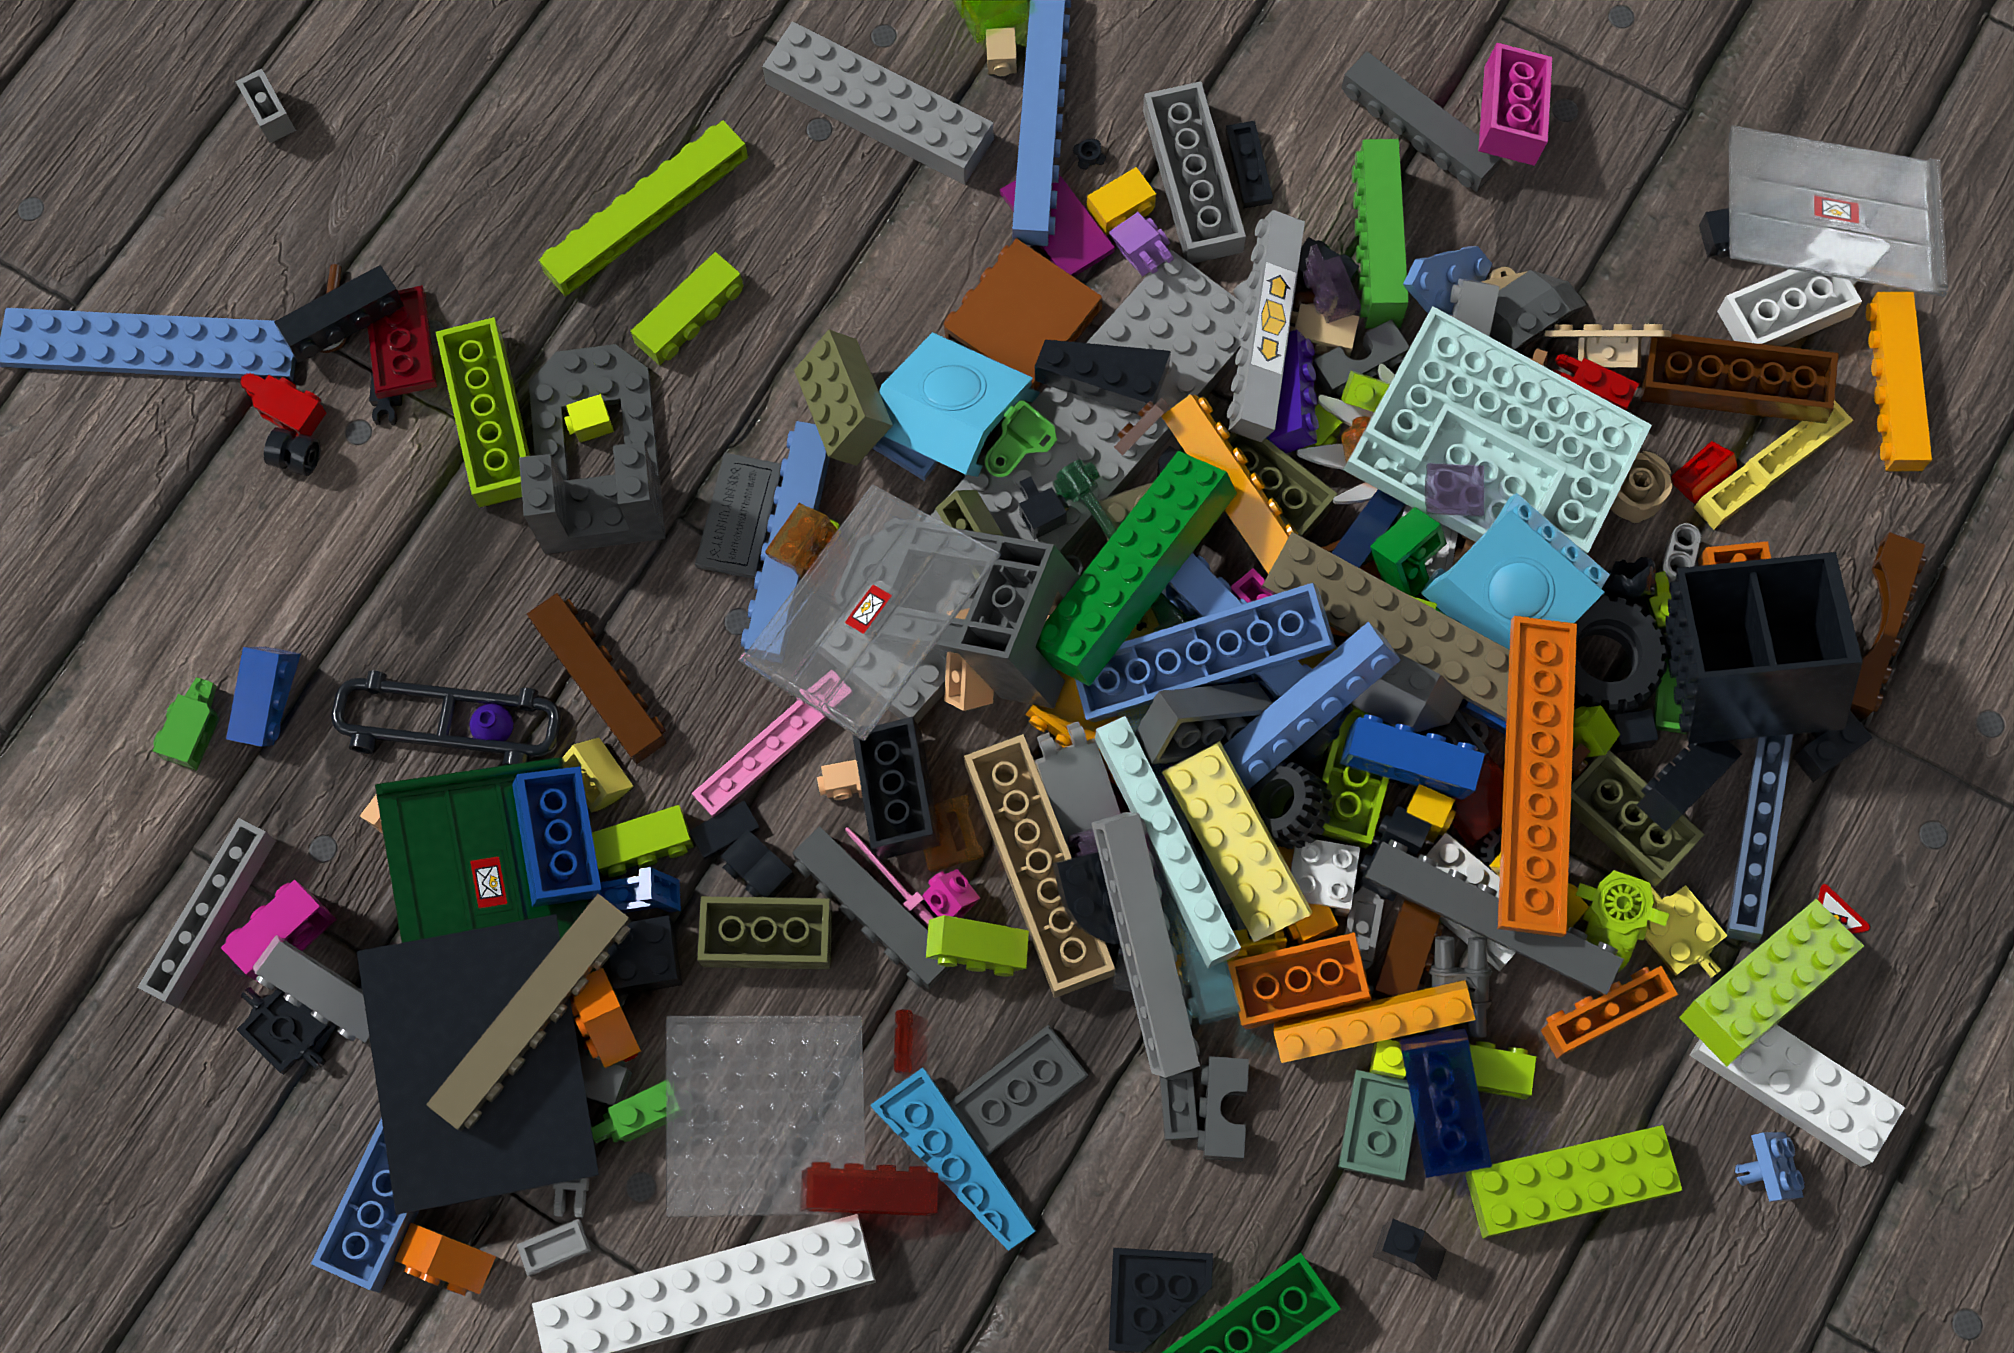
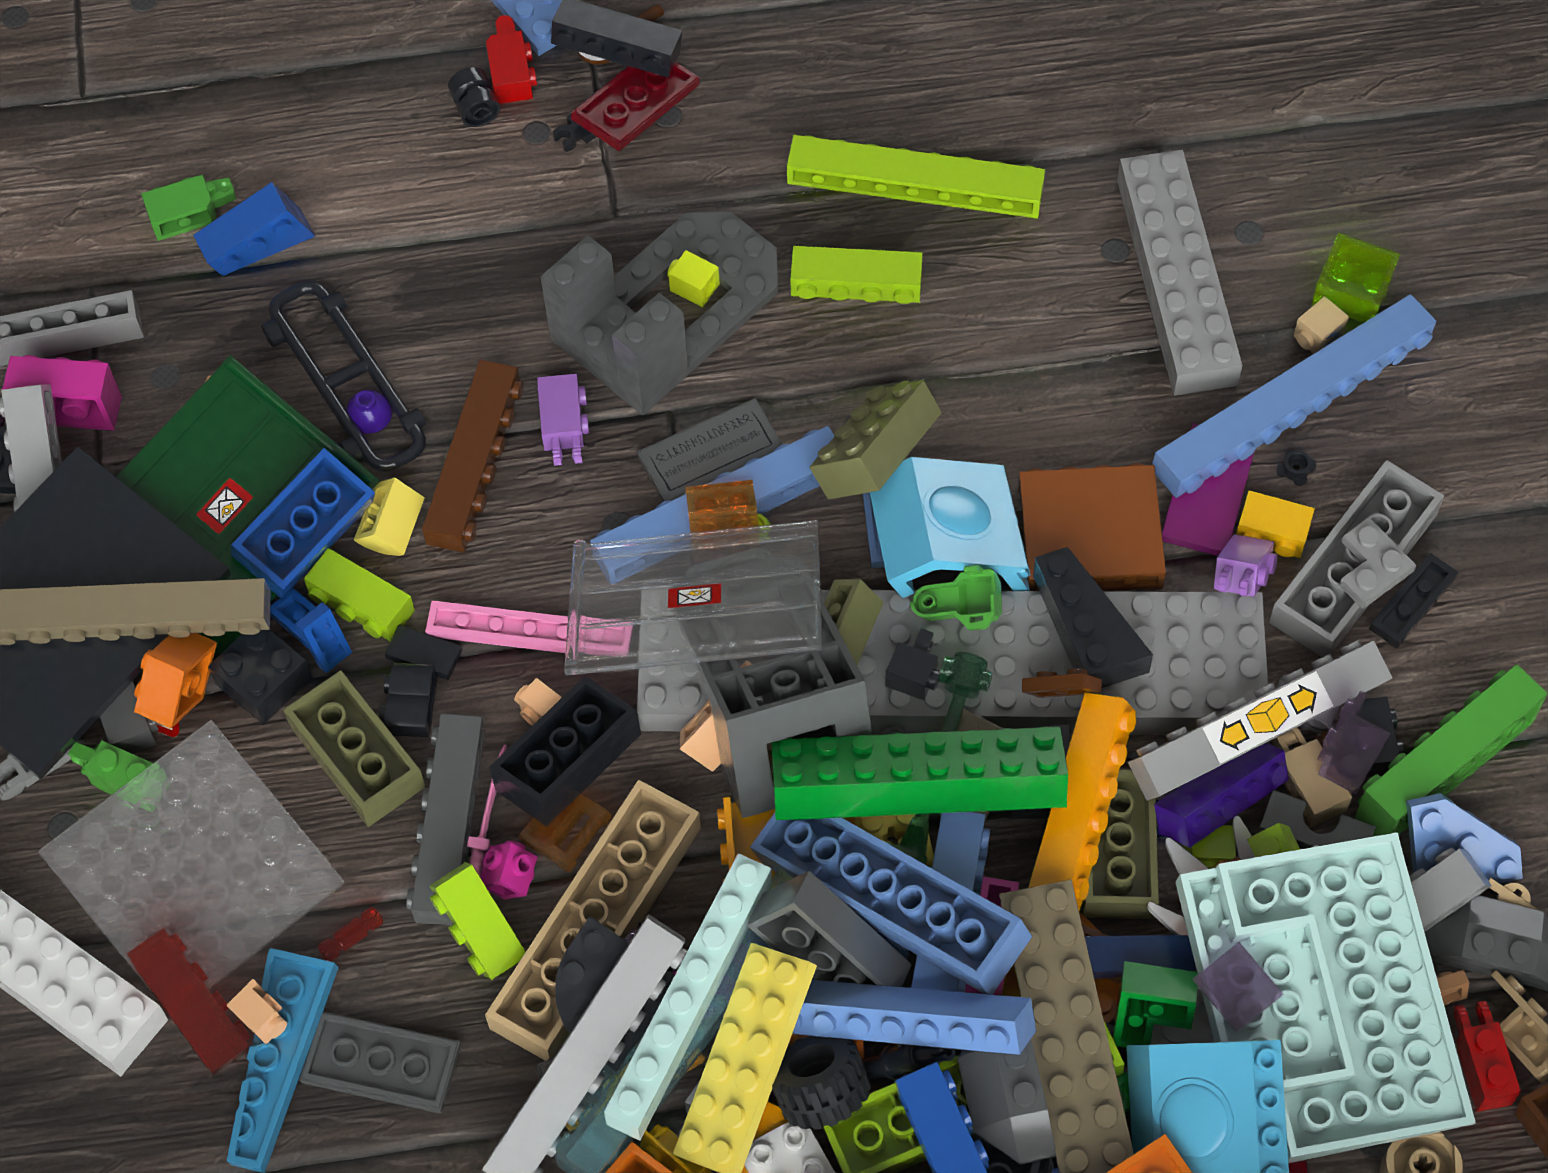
camera: 50 degrees right, 10 degrees down
lime brick [436,317,530,508] -> none
light grey tile [1035,722,1121,848] -> none
none -> light nougat brick [226,979,287,1044]
none -> medium lavender hinge [537,374,589,466]
none -> light grey plate [1339,517,1416,609]

